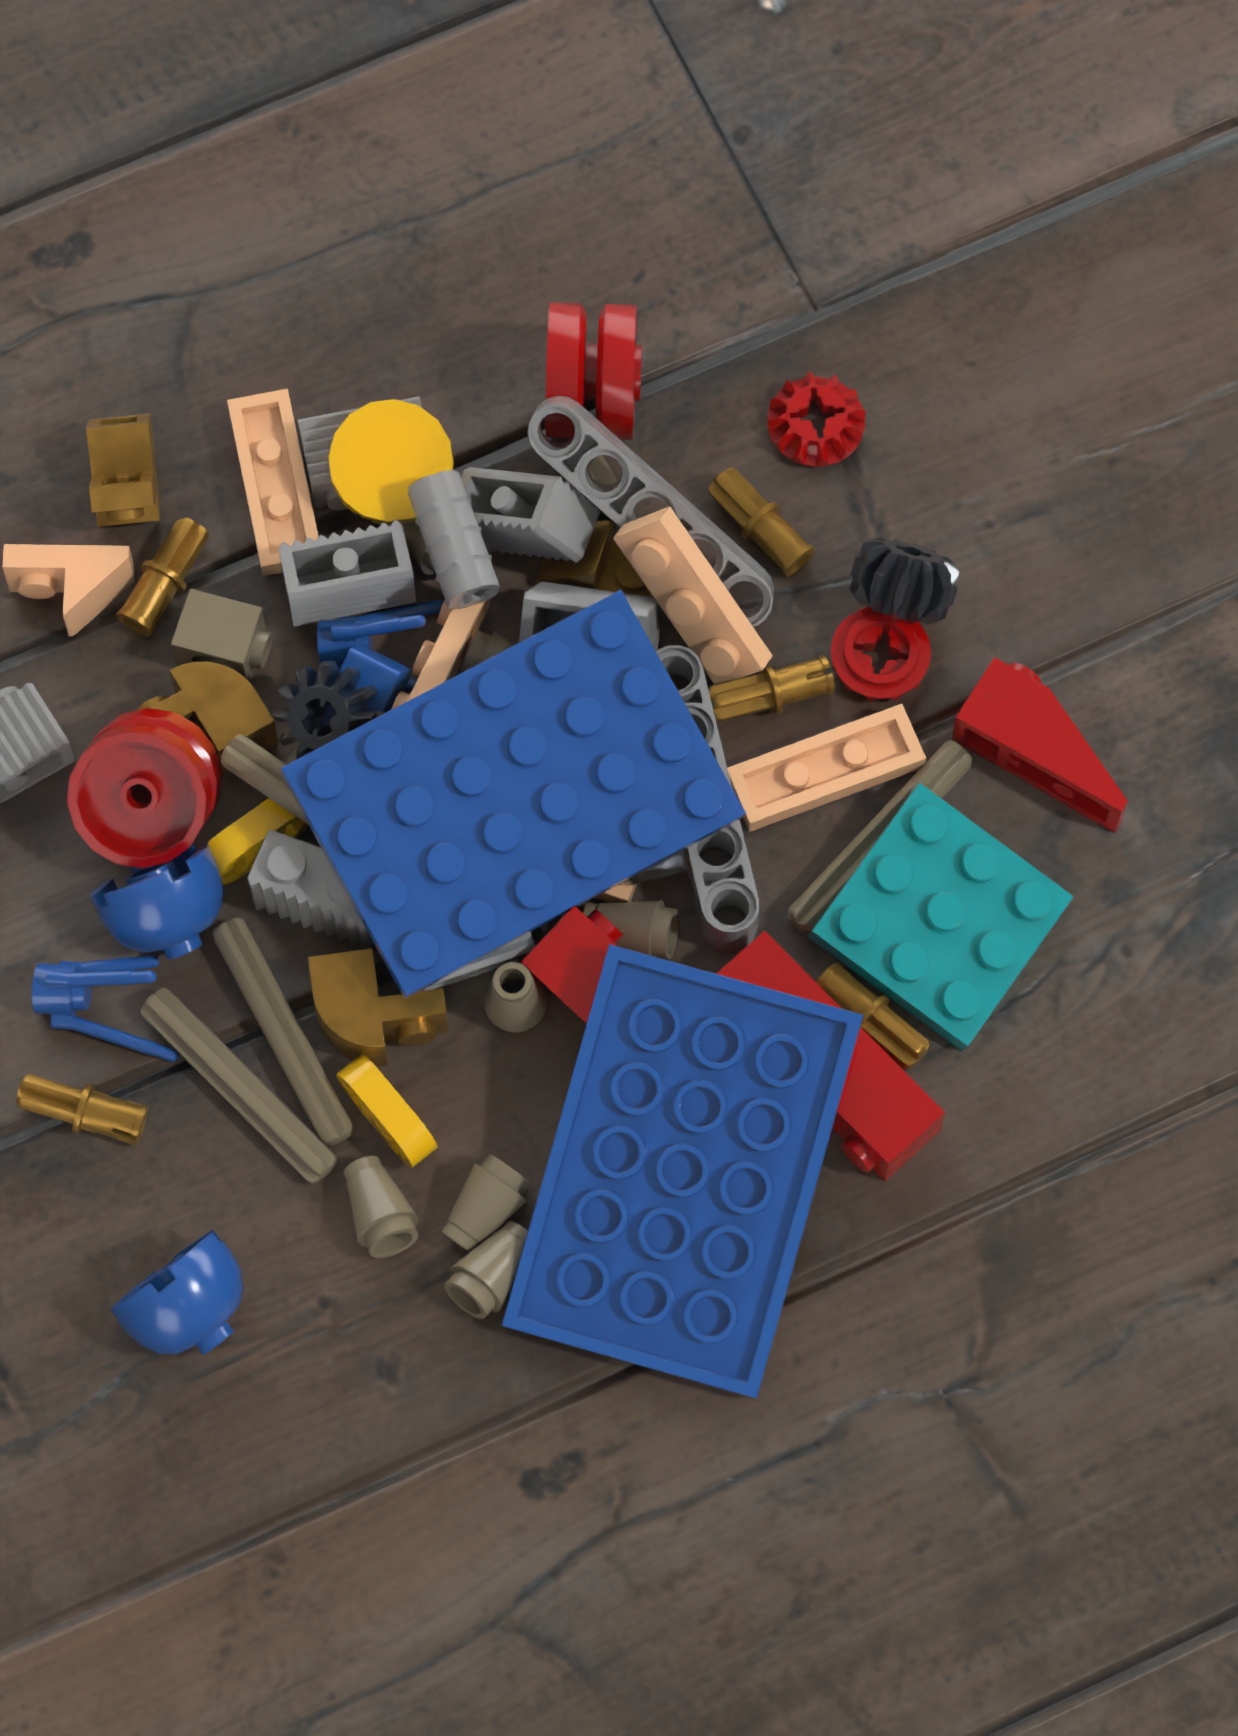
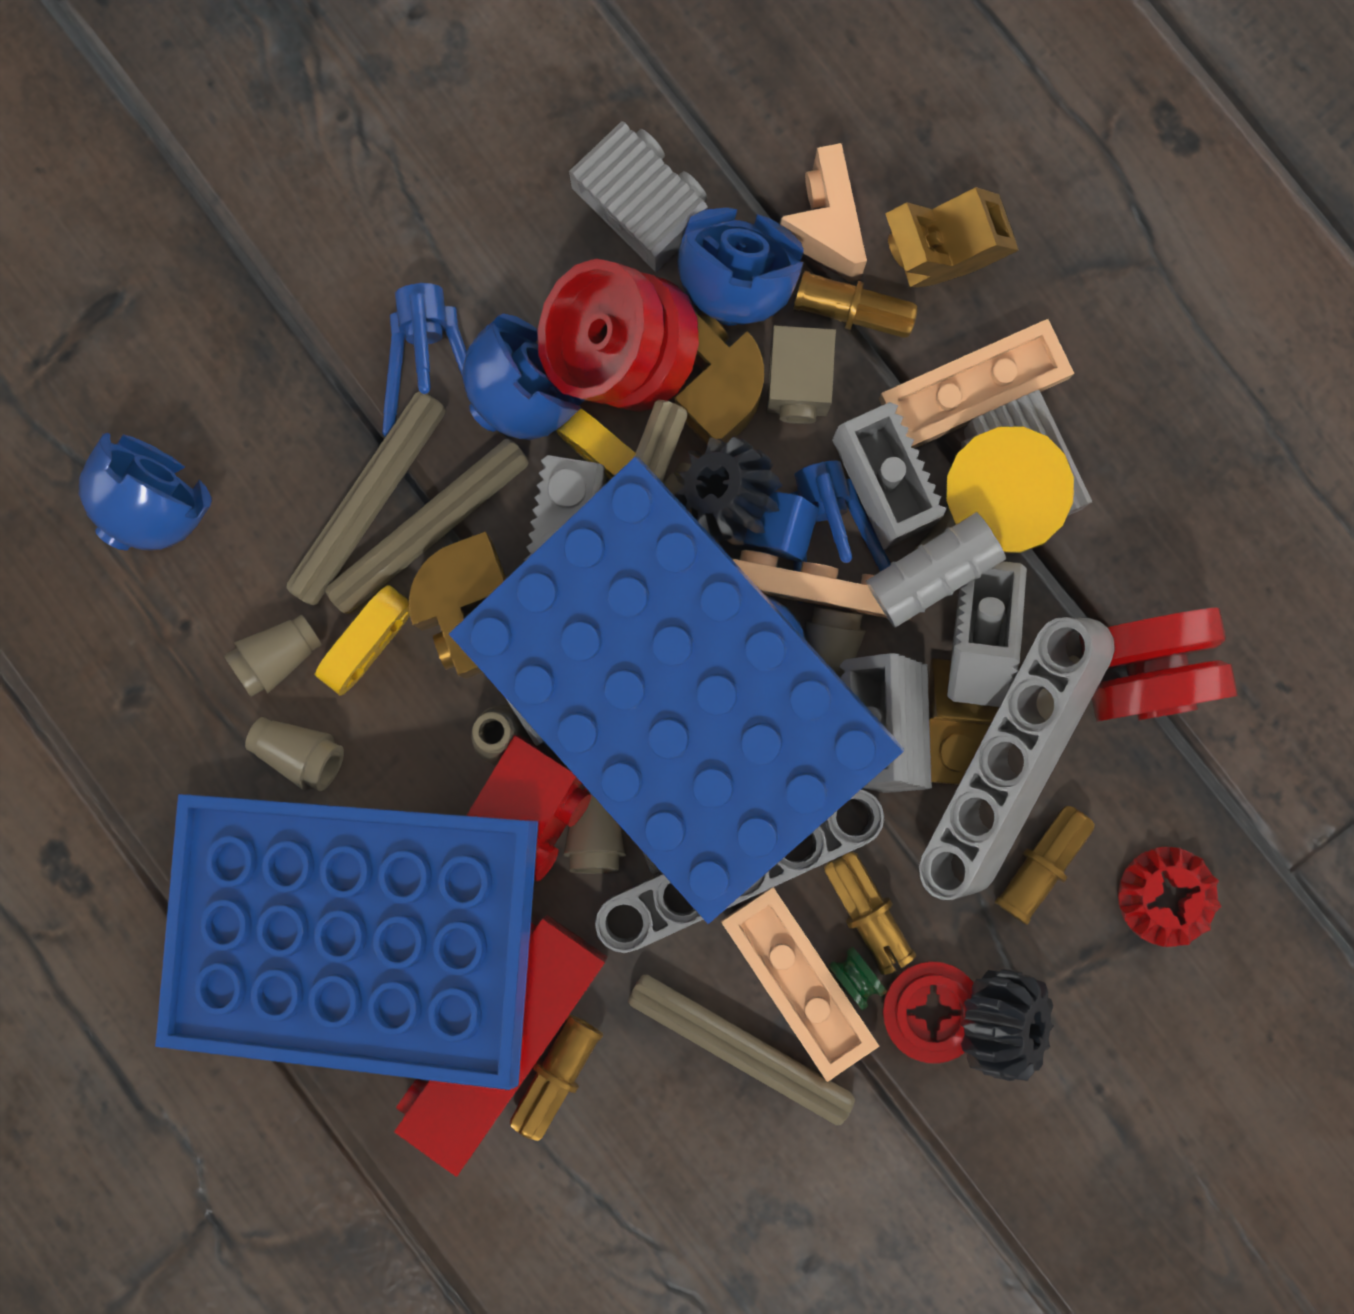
camera: 80 degrees right, 15 degrees up
pearl gold axle [16,1074,149,1146] -> none
dark tan cone [444,1221,528,1319] -> none
light nougat plate [613,506,773,685] -> none
teal plate [807,783,1074,1051] -> none
red slope [952,657,1128,833] -> none
none -> blue cylinder [678,208,804,326]
none -> dark green bush [828,946,887,1011]

